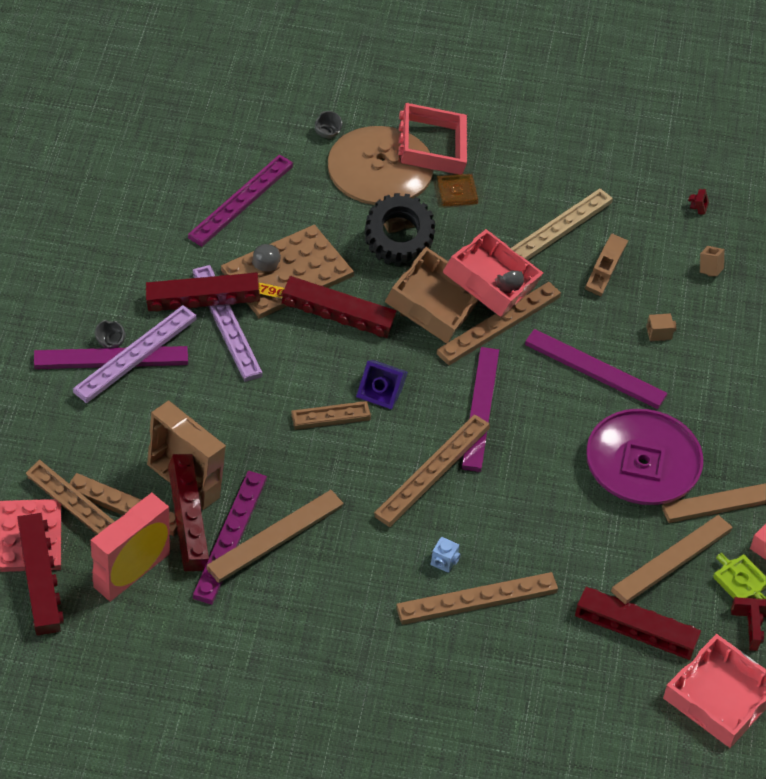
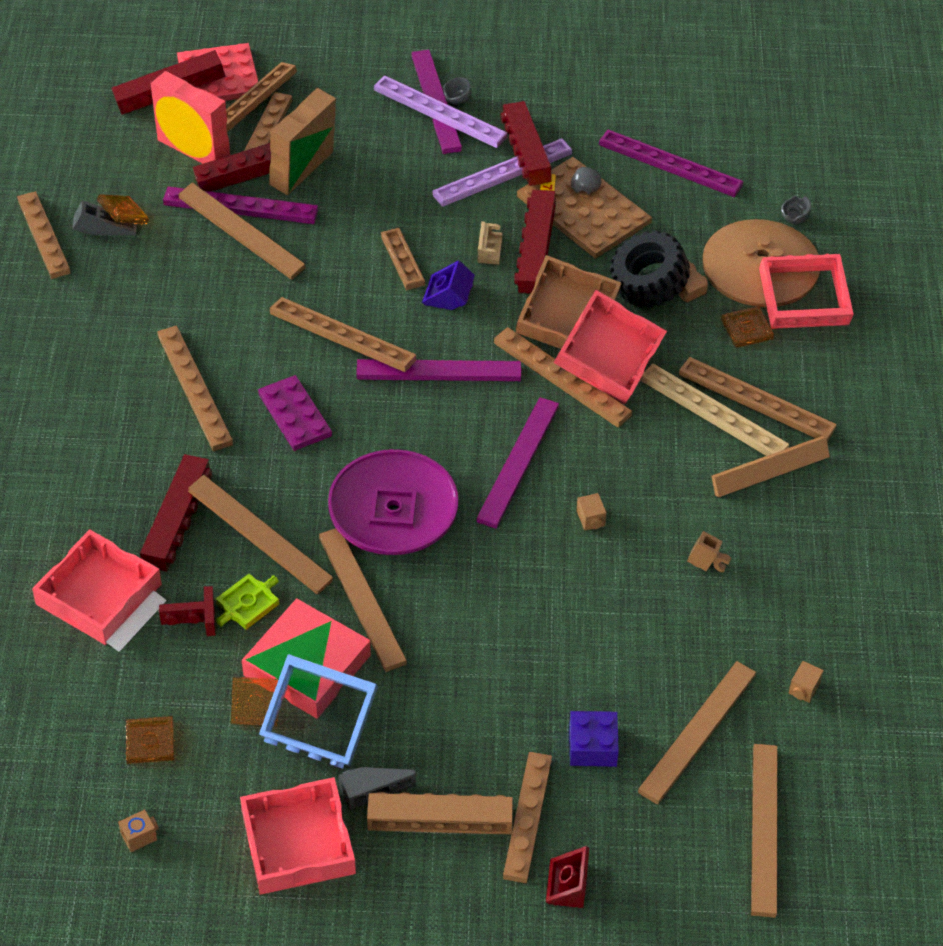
camera: 85 degrees right, 0 degrees up
light blue brick [431,537,461,573] -> none
dark grey hair [495,271,524,293] -> none
medium nougat slope [585,234,628,297] -> none
dark red tile [688,189,709,214] -> none
none -> medium nougat plate [17,191,71,279]
none -> dark grey slope [73,200,137,235]
none -> clear orange tile [97,194,149,224]
none -> magenta plate [258,375,332,451]
none -> tan hinge [478,221,502,265]
none -> medium nougat plate [679,357,837,441]
none -> medium nougat tile [712,436,830,497]

